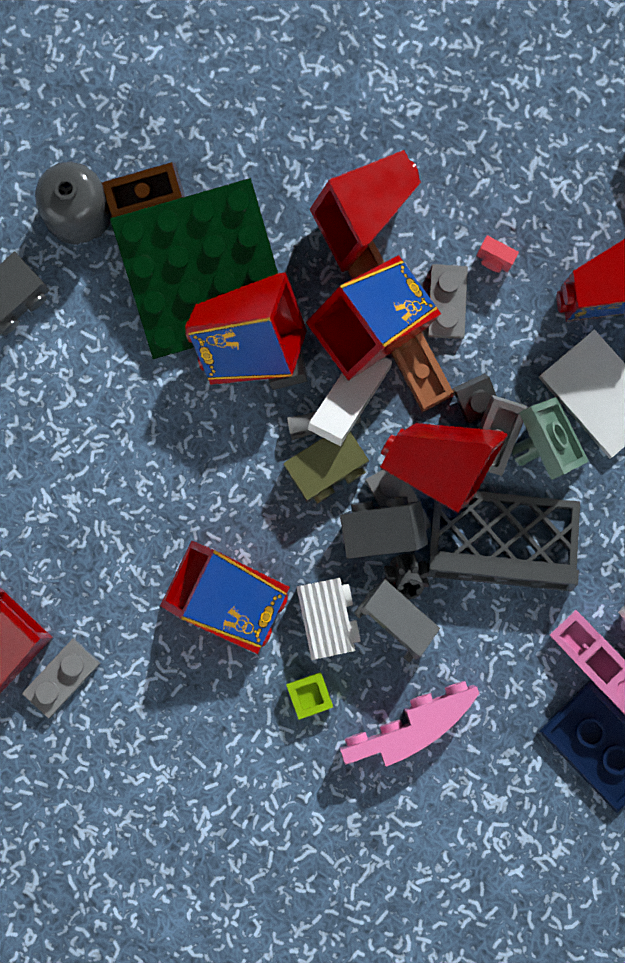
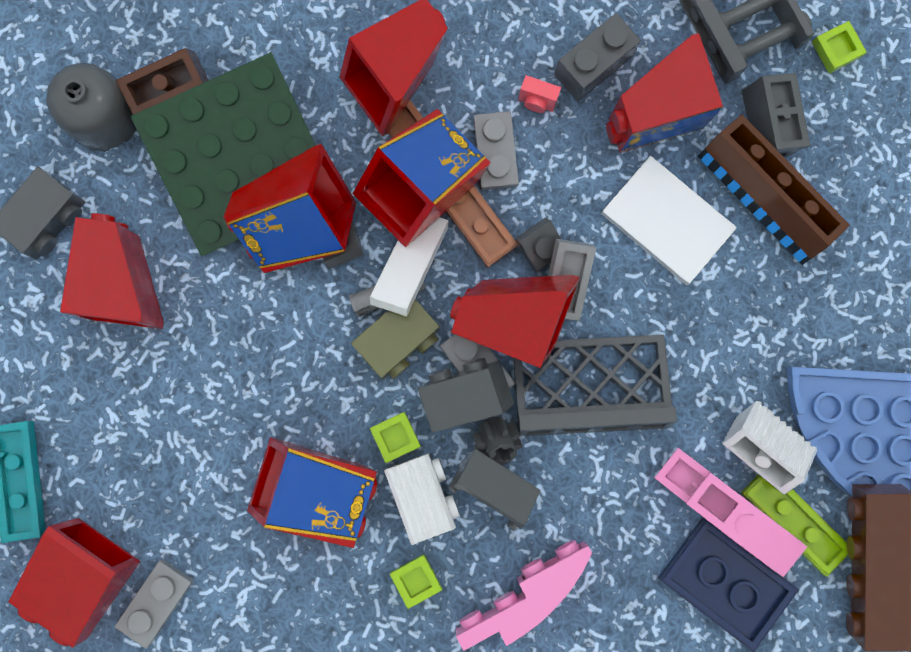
camera: 10 degrees left, 0 degrees up
sand green tile [512,397,589,480] -> none
none -> red slope [60,213,164,329]
none -> lime plate [370,412,421,463]
none -> dark grey brick [554,13,641,102]

